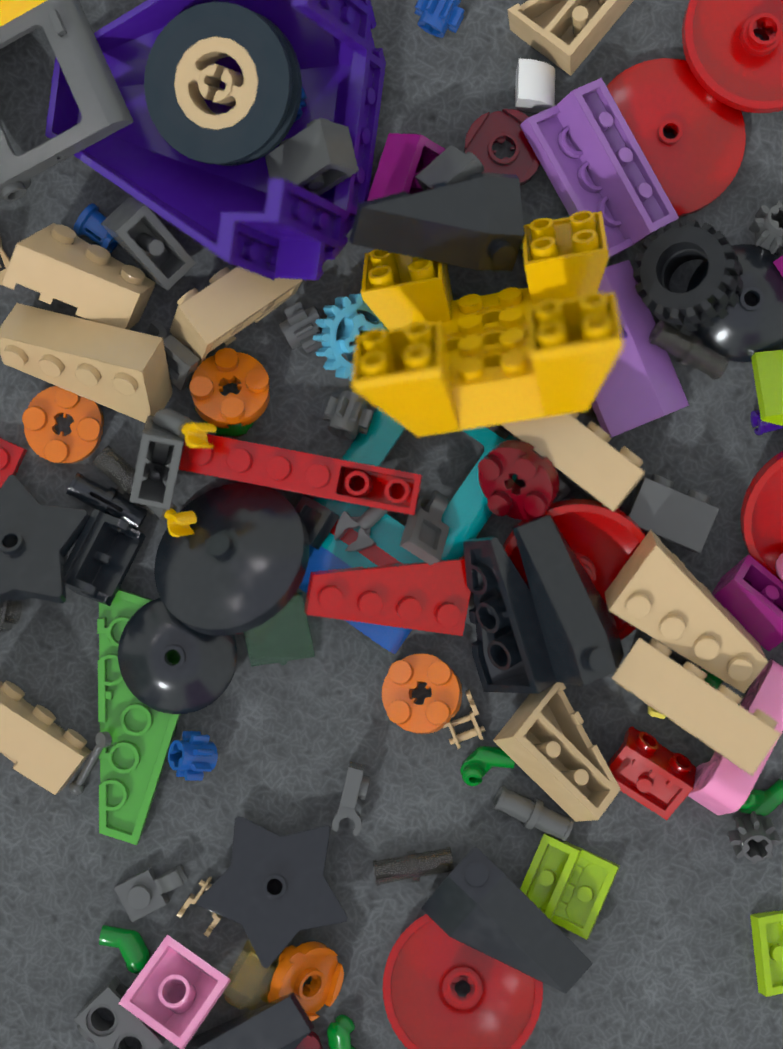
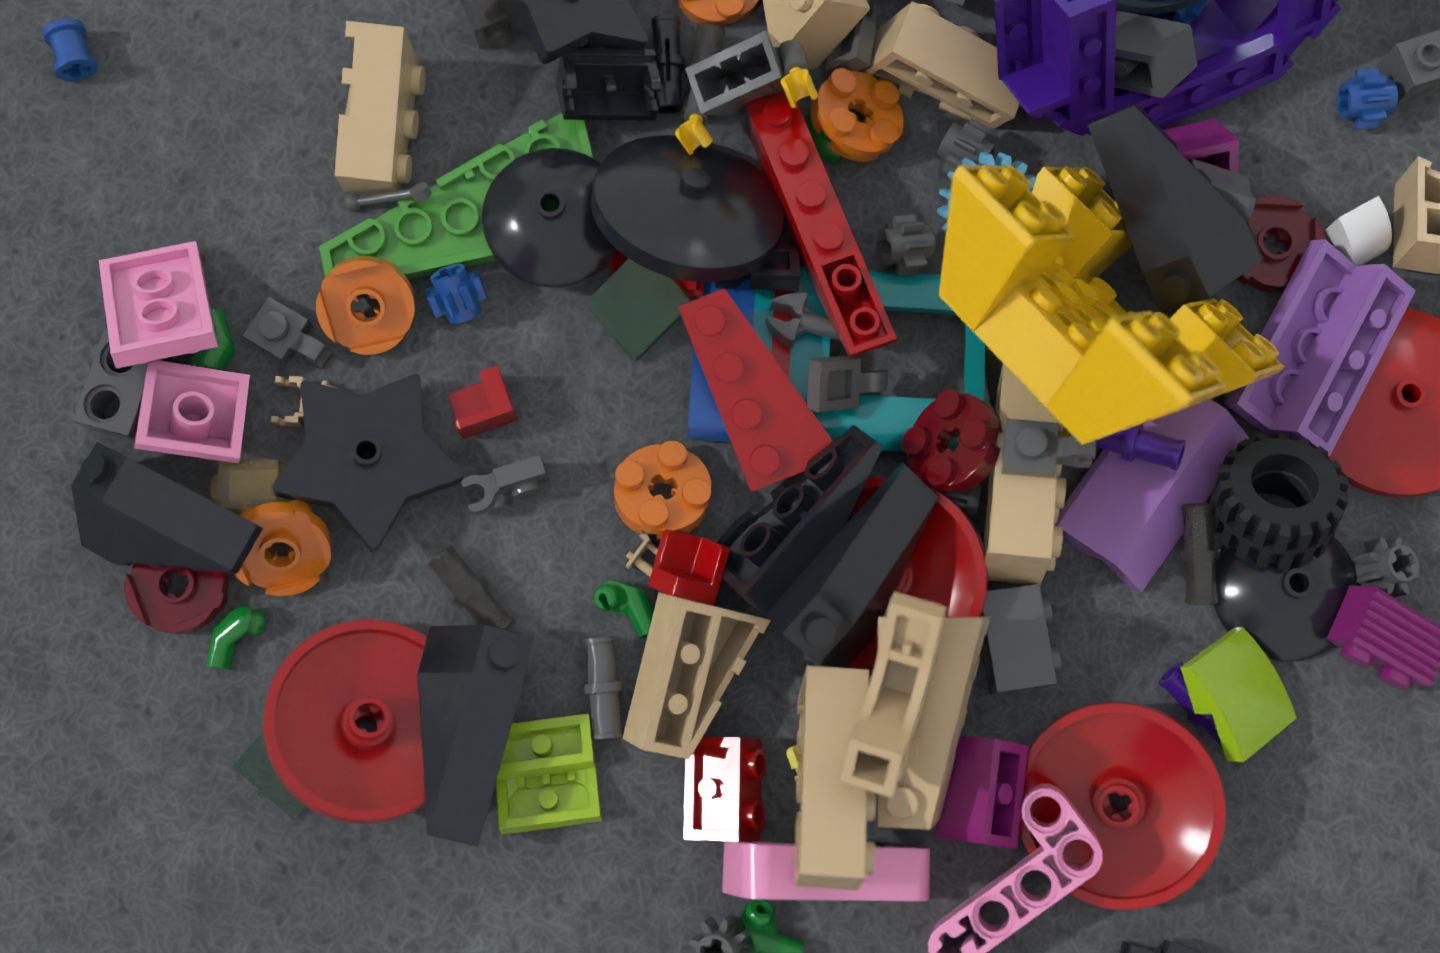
camera: 55 degrees right, 10 degrees down
none -> bright pink plate [99,241,218,369]
none -> orange plate [316,256,416,355]
none -> red panel [449,366,518,439]
none -> red panel [648,529,729,606]
none -> tan arch [840,592,947,798]
none -> dark grey plate [1001,419,1096,478]

